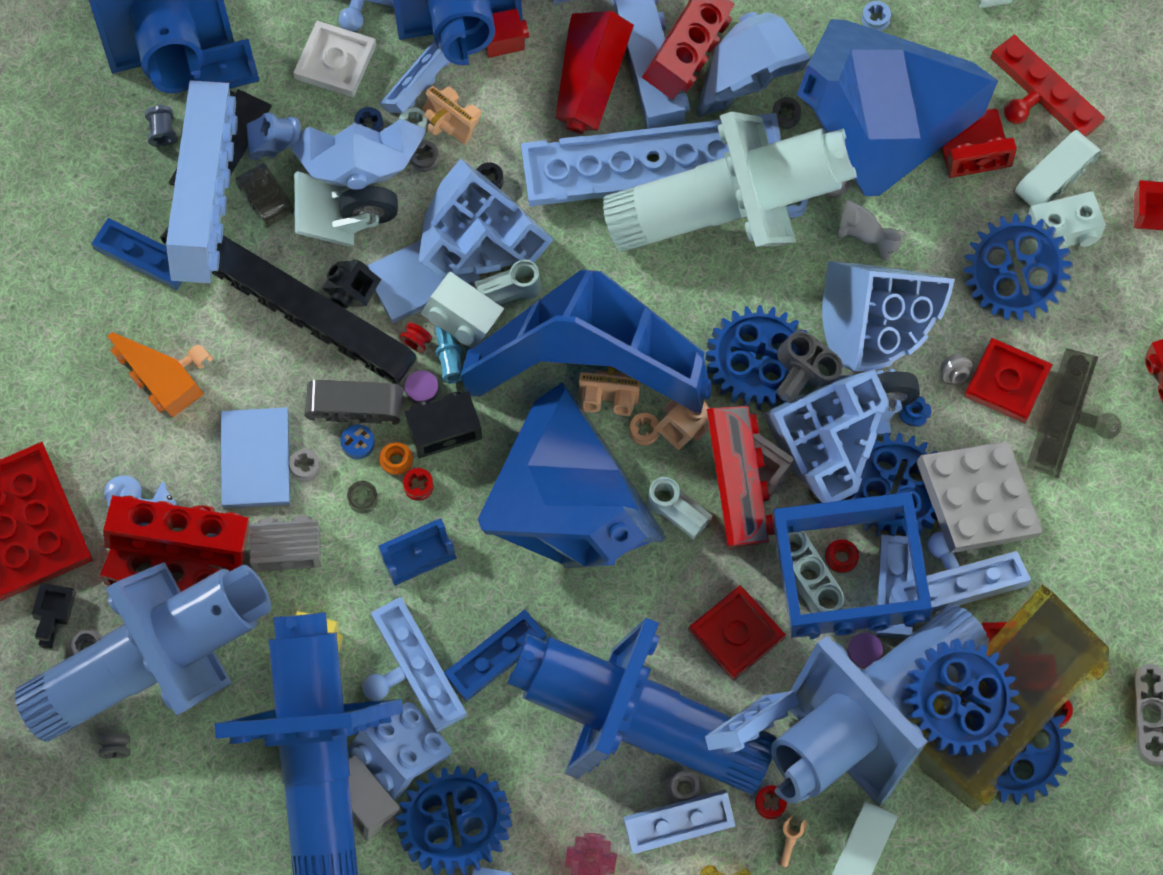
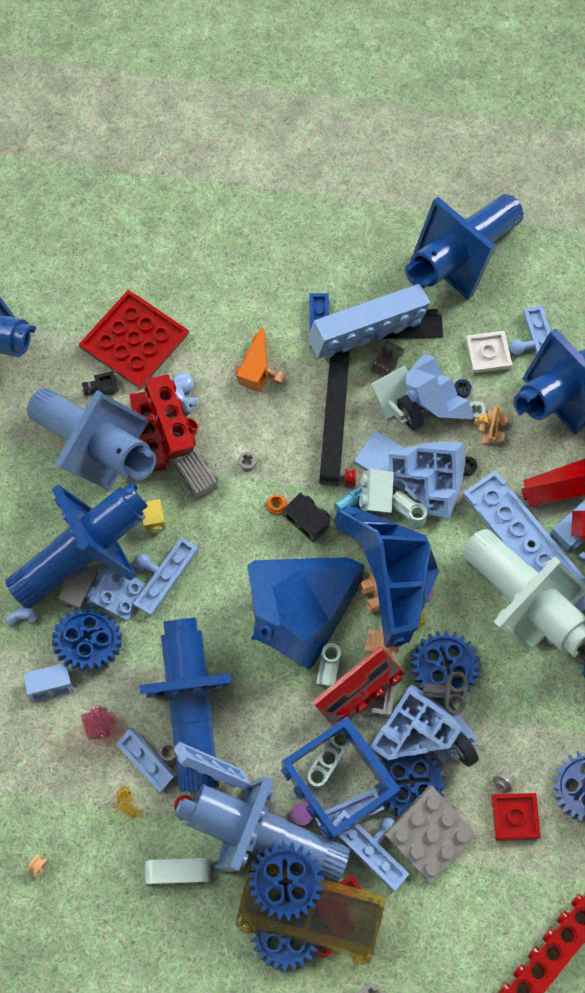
camera: 60 degrees right, 0 degrees up
dark grey bush [98,733,131,759] -> none
sand blue bush [144,105,177,147] -> none
blue hinge [199,39,260,89] -> none
light blue tile [221,407,290,509] -> none
medium blue piece [246,113,301,160] -> none
dark grey beam [304,380,404,425] -> none
black brick [322,259,381,309] -> none
blue tile [341,424,375,459] -> none
clear smoke bush [347,481,378,514] -> none
blue hinge [378,518,457,586] -> none
light blue plate [380,40,451,113] -> none
red bush [403,468,434,501] -> none
medium lavender tile [405,370,439,404] -> none
flat silver bush [411,140,439,172] -> none
blue plate [444,609,547,702] -> none
red brick [486,9,529,58] -> none
light nougat bush [629,413,659,446] -> none
red plate [688,585,786,681] -> none
light nougat hand [779,815,807,867] -> none
light blue brick [822,261,954,371] -> none
red plate [825,539,859,573] -> none
light grey animal [838,199,905,260] -> none
blue plate [899,396,932,427] -> none
clear smoke plate [1027,348,1122,478] -> none

